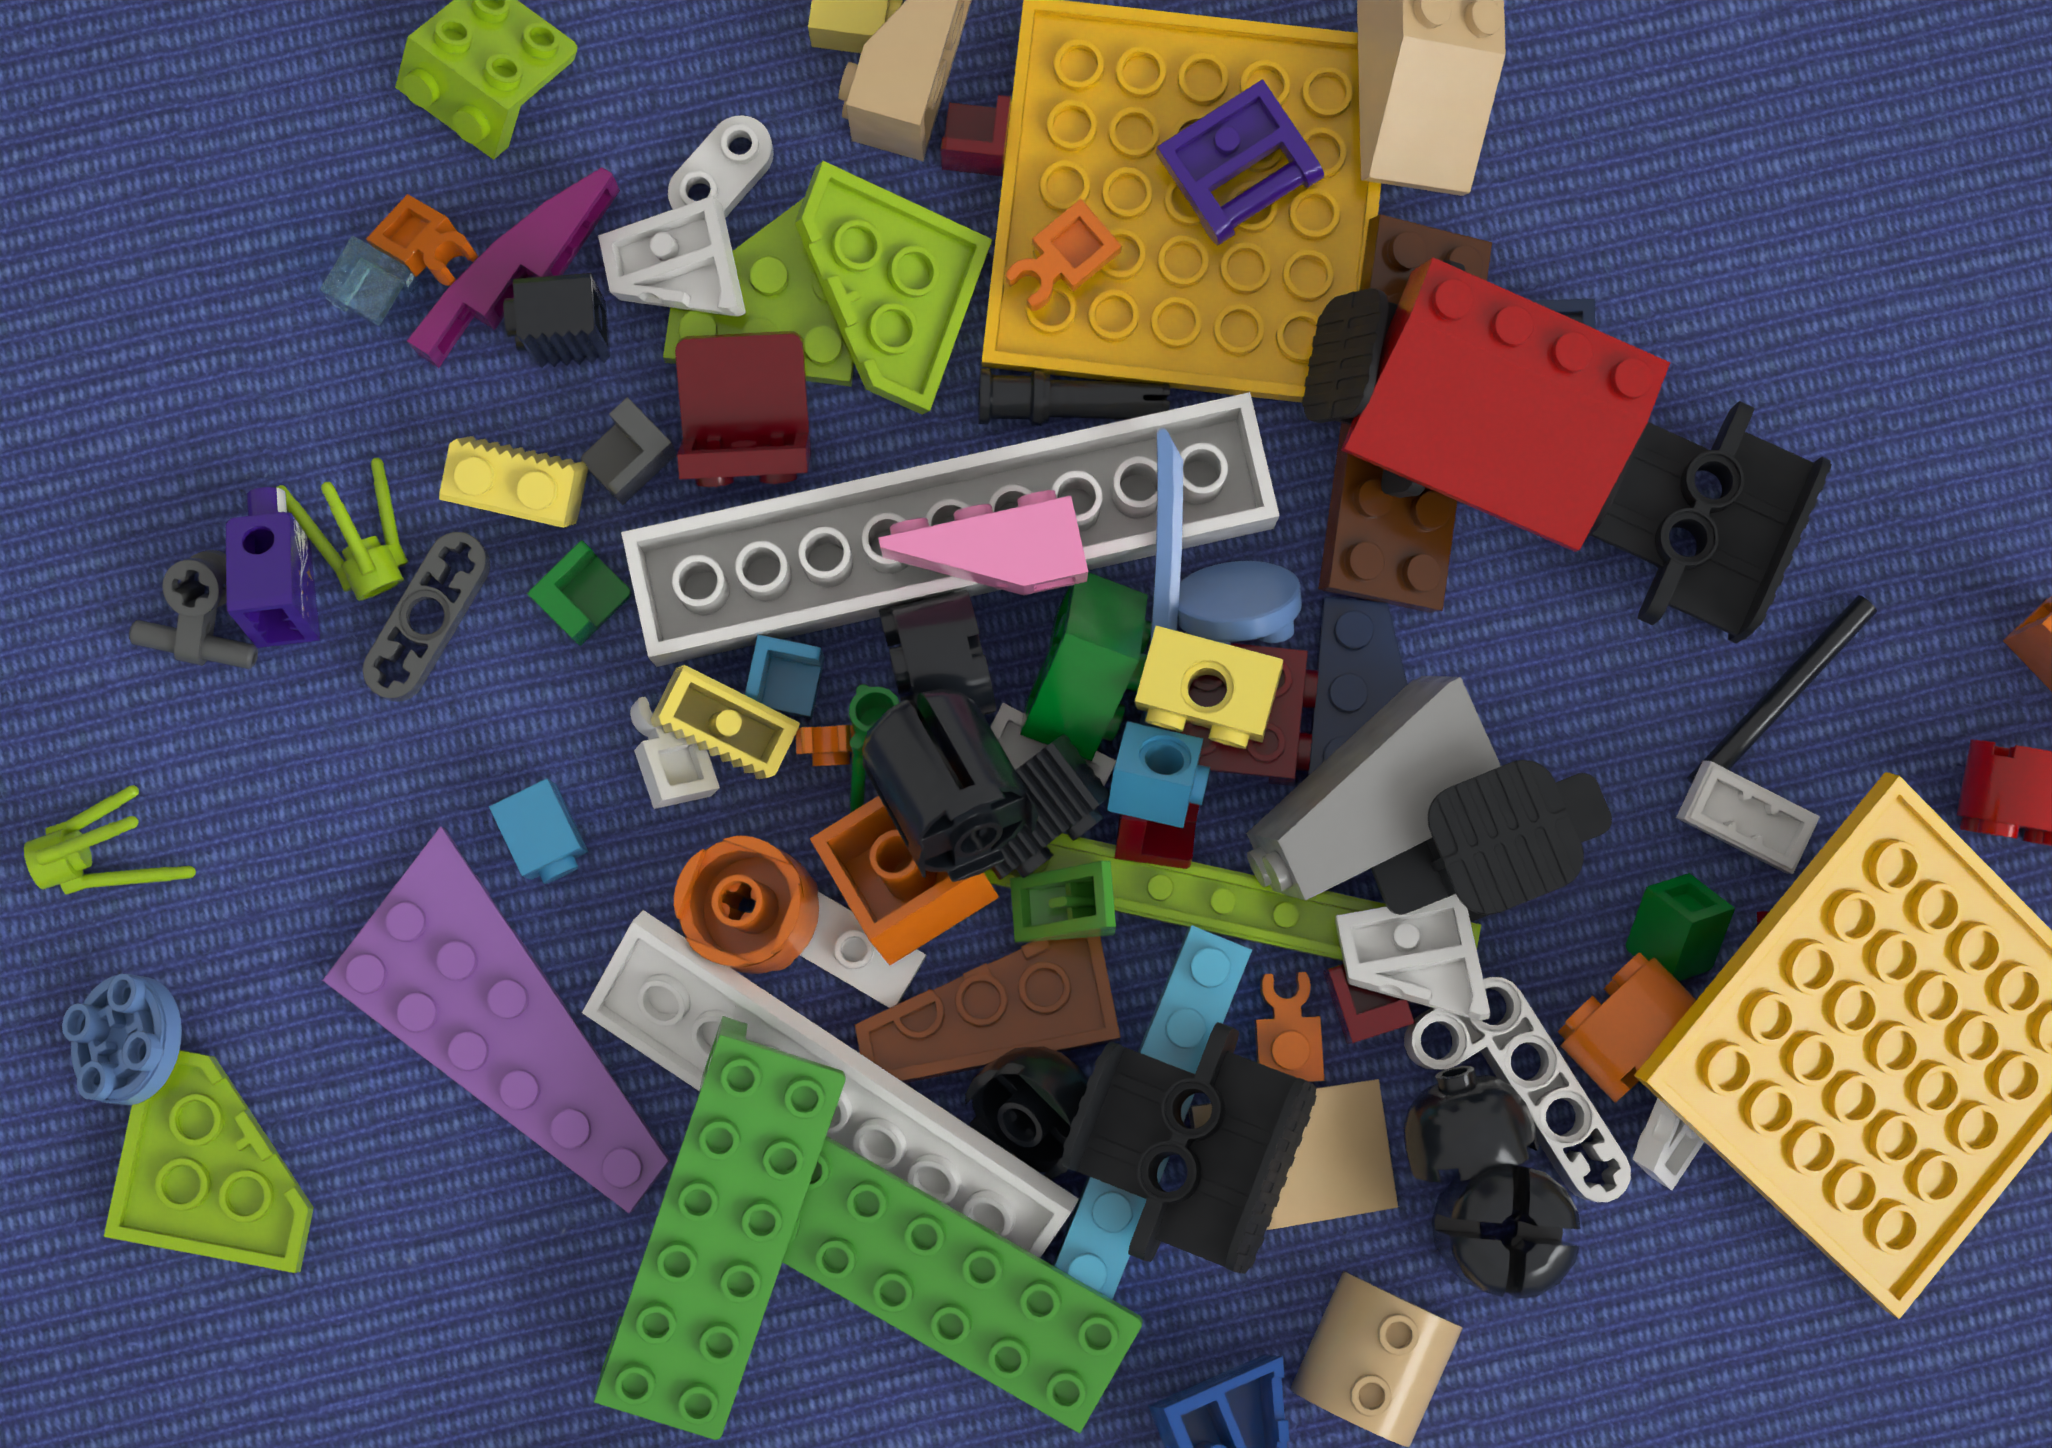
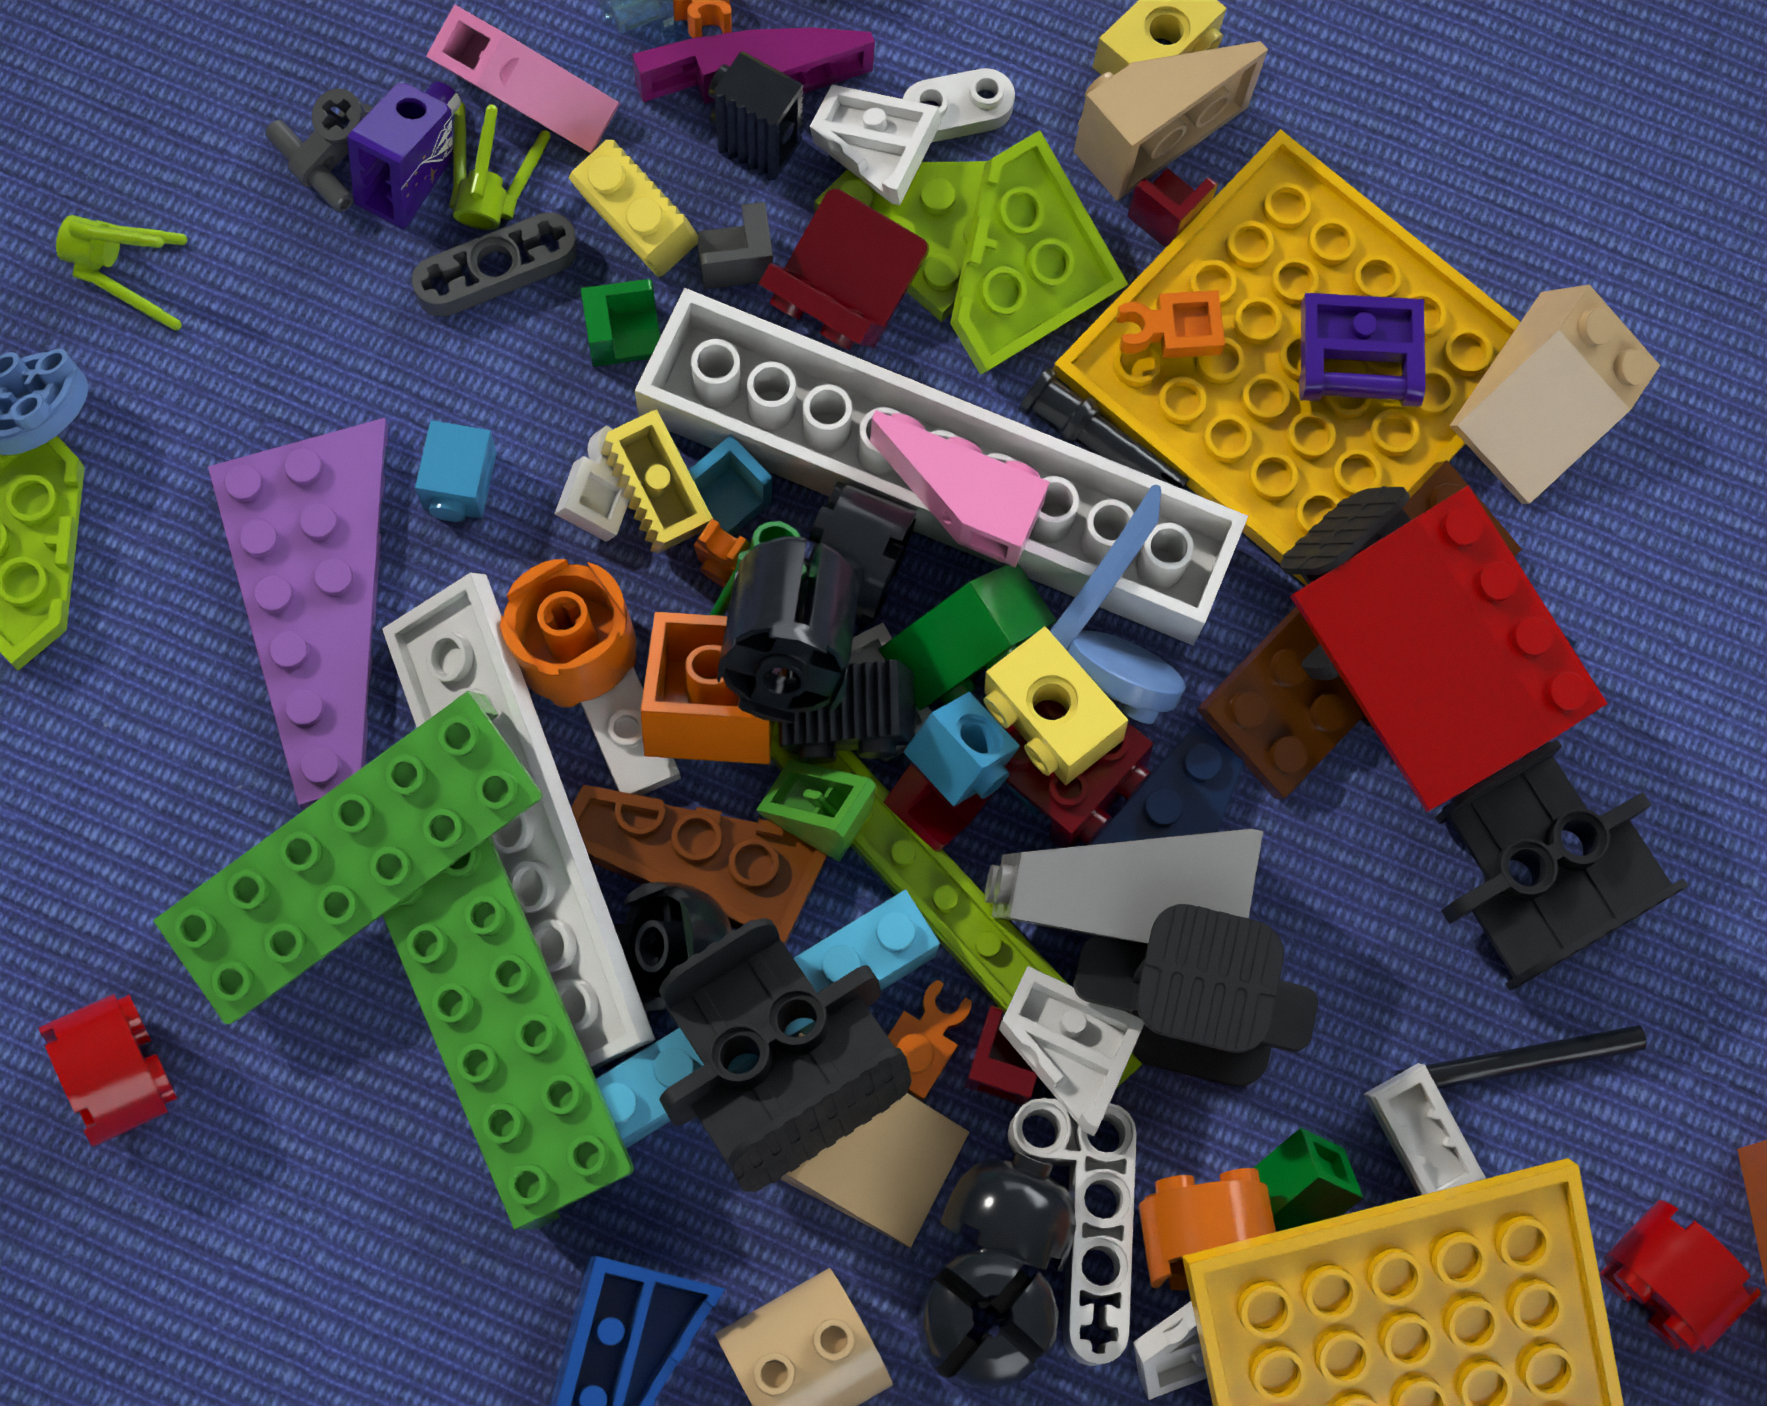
camera: 30 degrees right, 10 degrees down
none -> bright pink slope [426,4,620,153]

